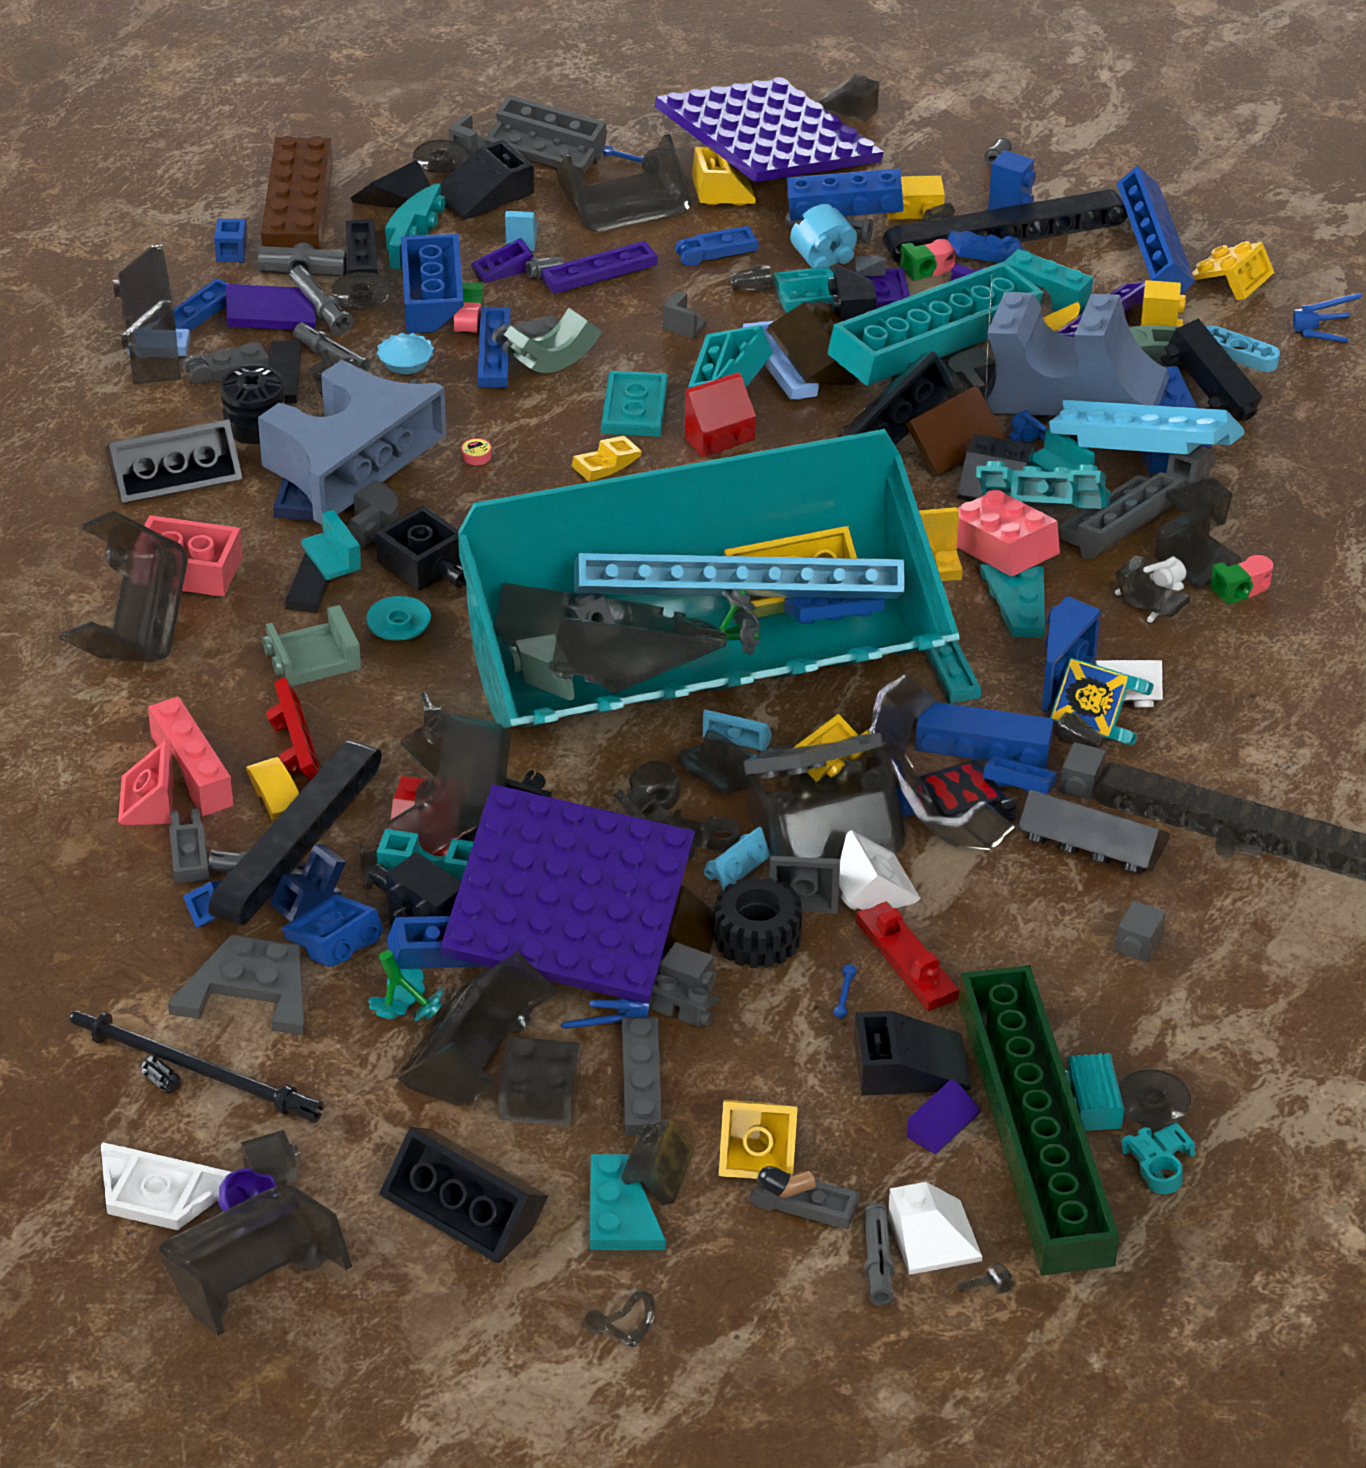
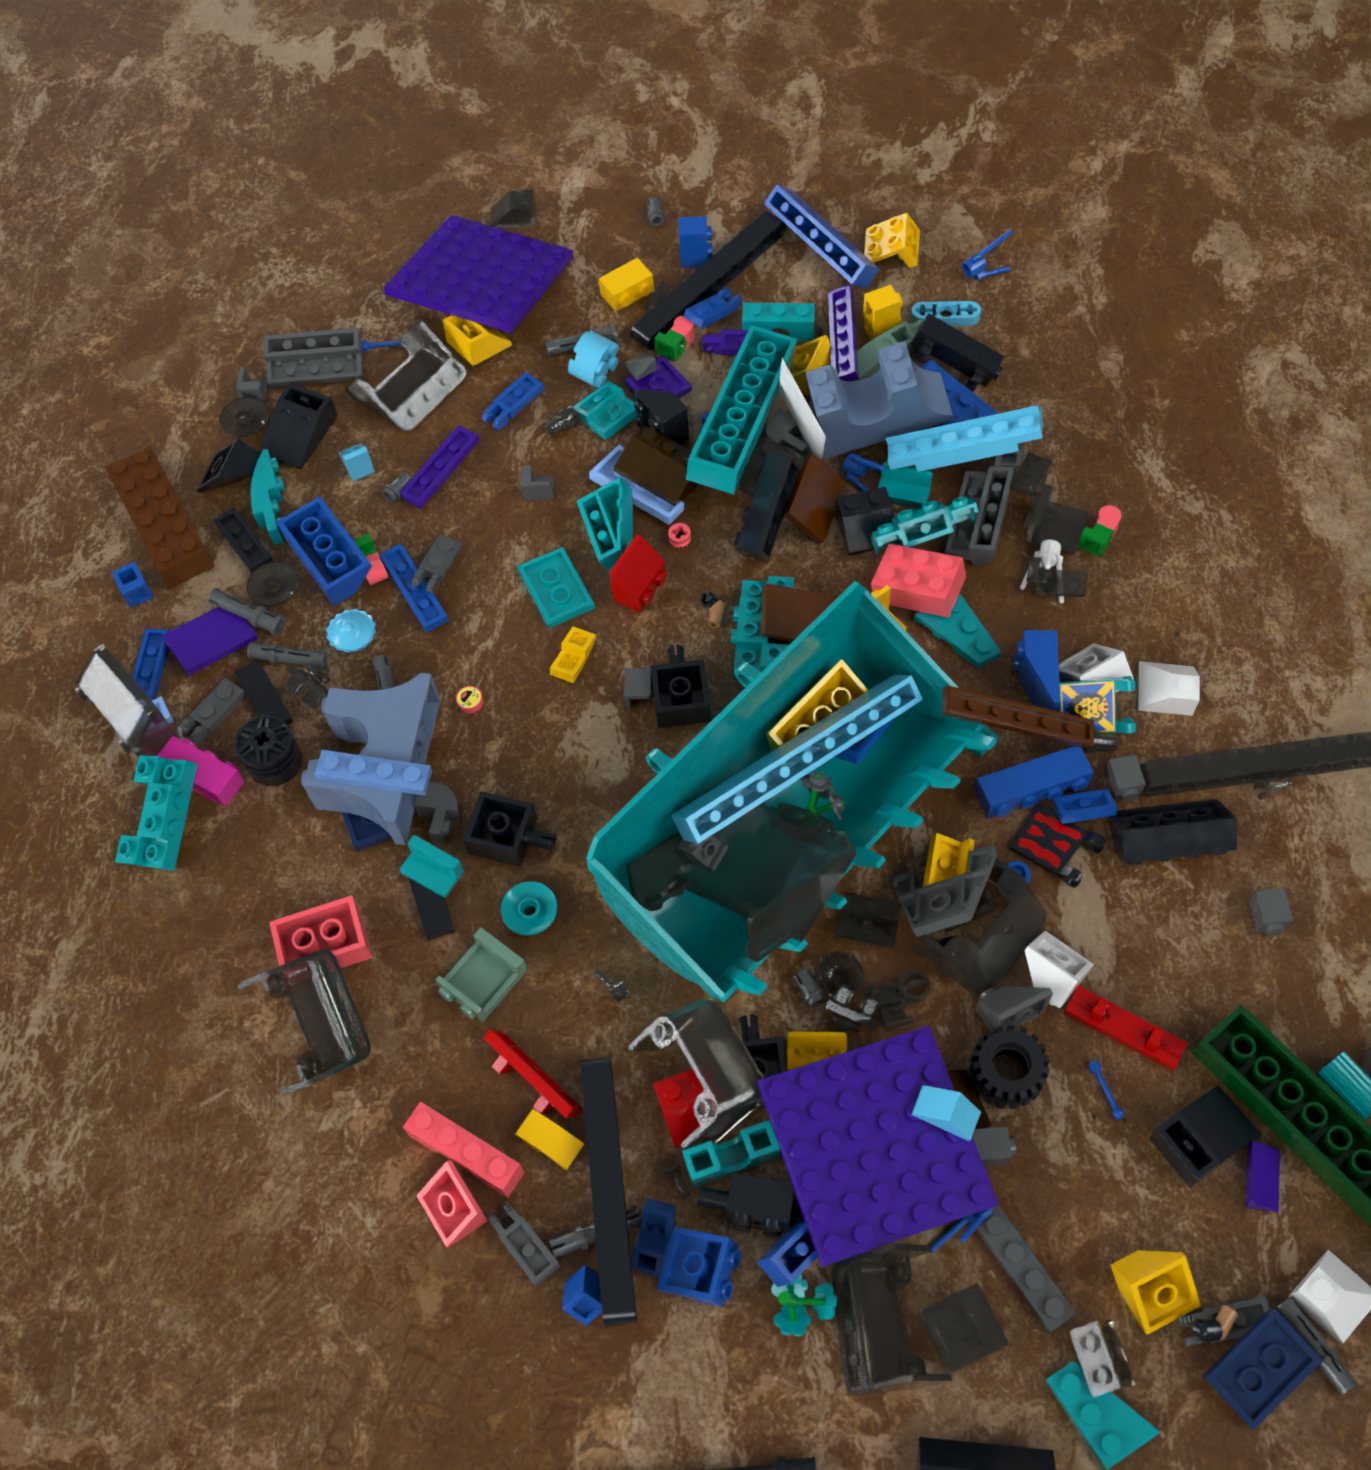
camera: 25 degrees left, 20 degrees up
slope [106,419,243,504] -> none
dark grey wing [168,935,305,1035] -> none
dark grey piece [257,242,347,278] -> none
dark purple slope [471,238,534,283] -> none
sand green arch [504,308,603,373] -> none
sand green slope [511,634,574,700] -> none
dark grey hinge [649,975,720,1027] -> none
medium azure slope [703,709,772,751] -> none
medium azure hinge [704,827,771,891] -> none
blue brick [787,168,903,221] -> none
clear smoke windscreen [869,673,1015,850] -> none
none -> teal bracket [115,755,198,871]
none -> dark pink brick [157,736,244,807]
none -> medium blue plate [314,750,432,796]
none -> coral bush [668,523,691,549]
none -> dark grey pin [793,969,826,1008]
none -> medium azure slope [911,1085,981,1141]
none -> reddish brown tile [942,685,1094,749]
none -> white slope [1137,661,1200,716]
none -> dark blue plate [1203,1308,1323,1430]

